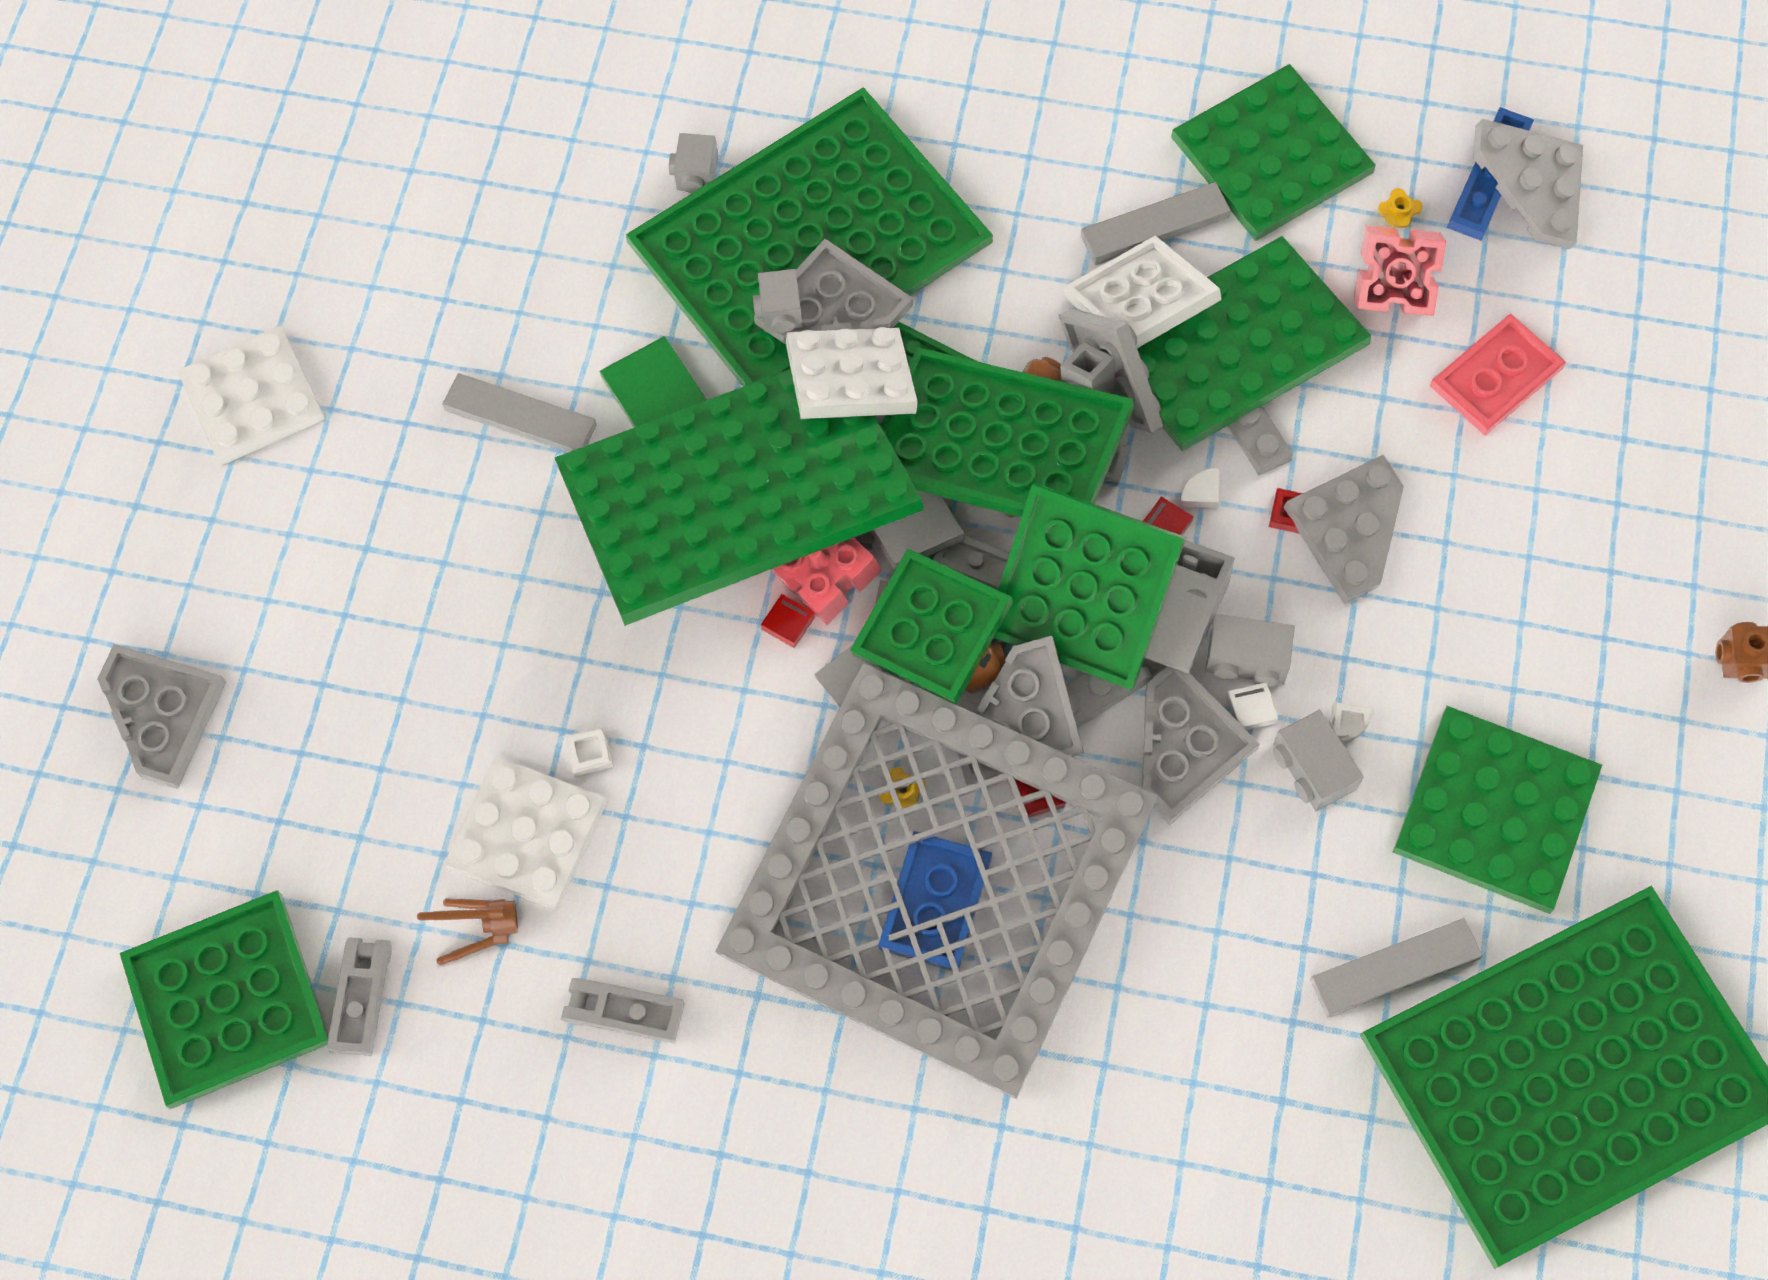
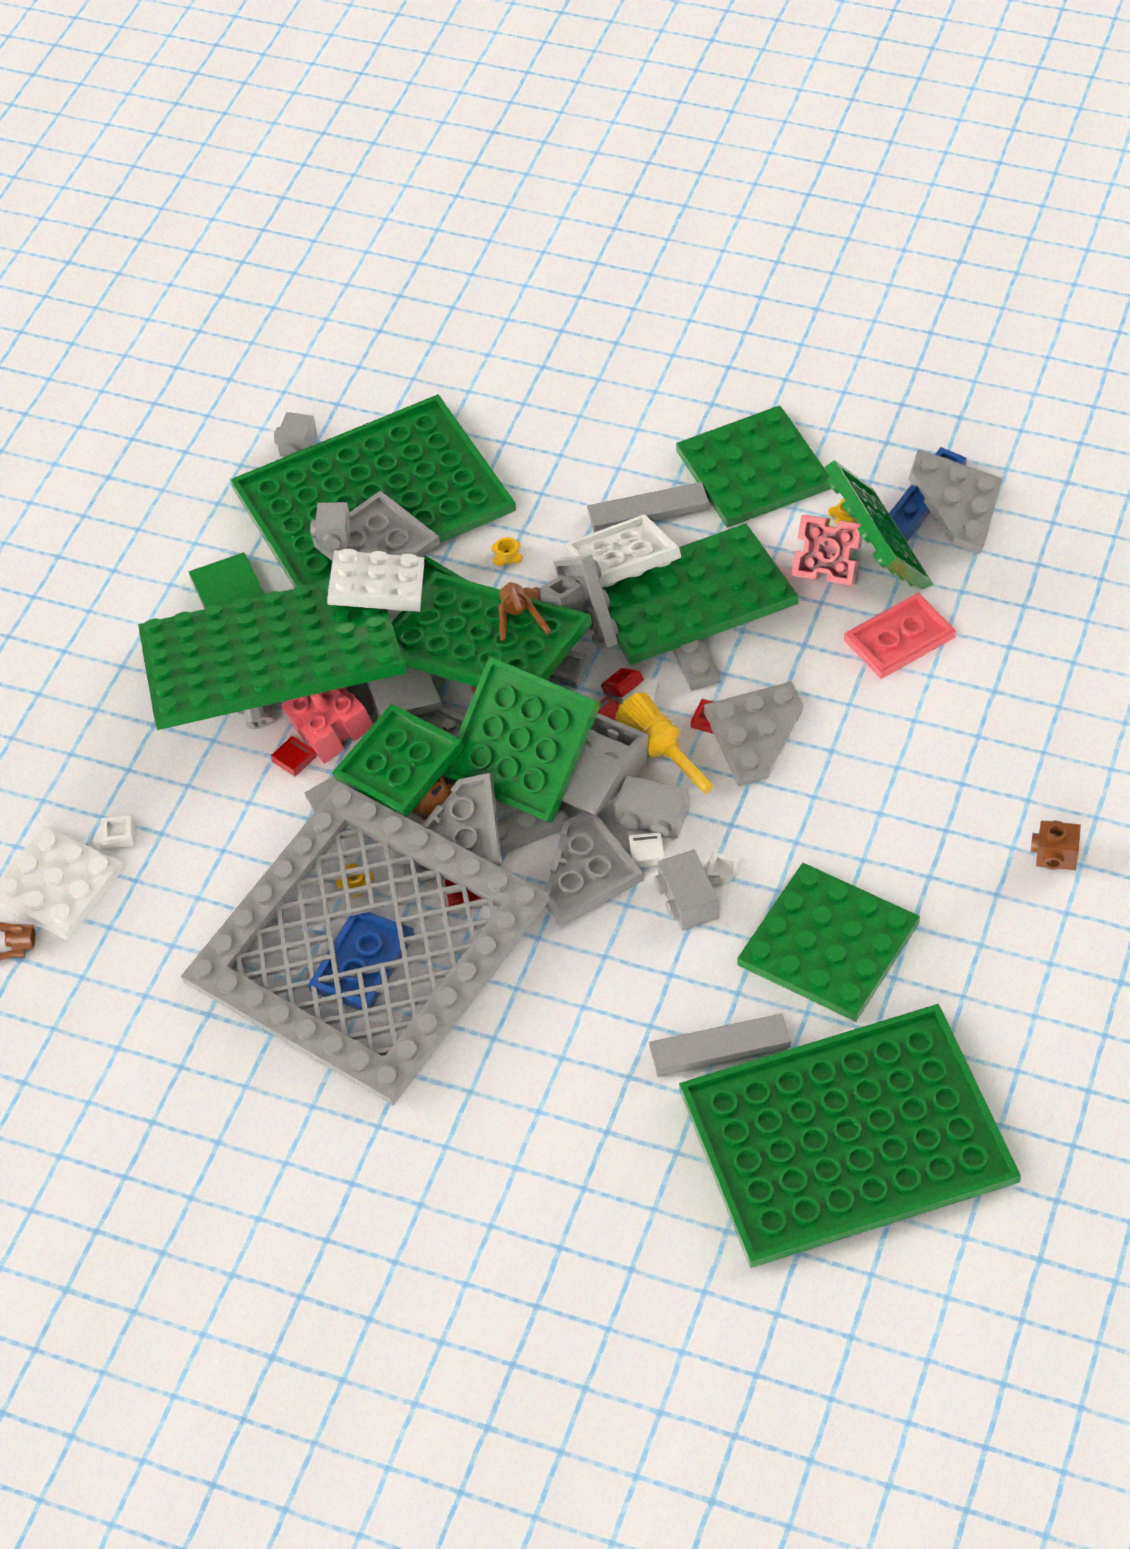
camera: 10 degrees right, 15 degrees down
light grey tile [442,373,597,452] -> none
light grey plate [561,978,685,1044] -> none
none -> yellow plate [491,537,523,566]
none -> dark orange plant [498,582,551,641]
none -> red tile [600,668,644,697]
none -> yellow piece [615,692,713,794]
none -> green plate [825,460,933,590]

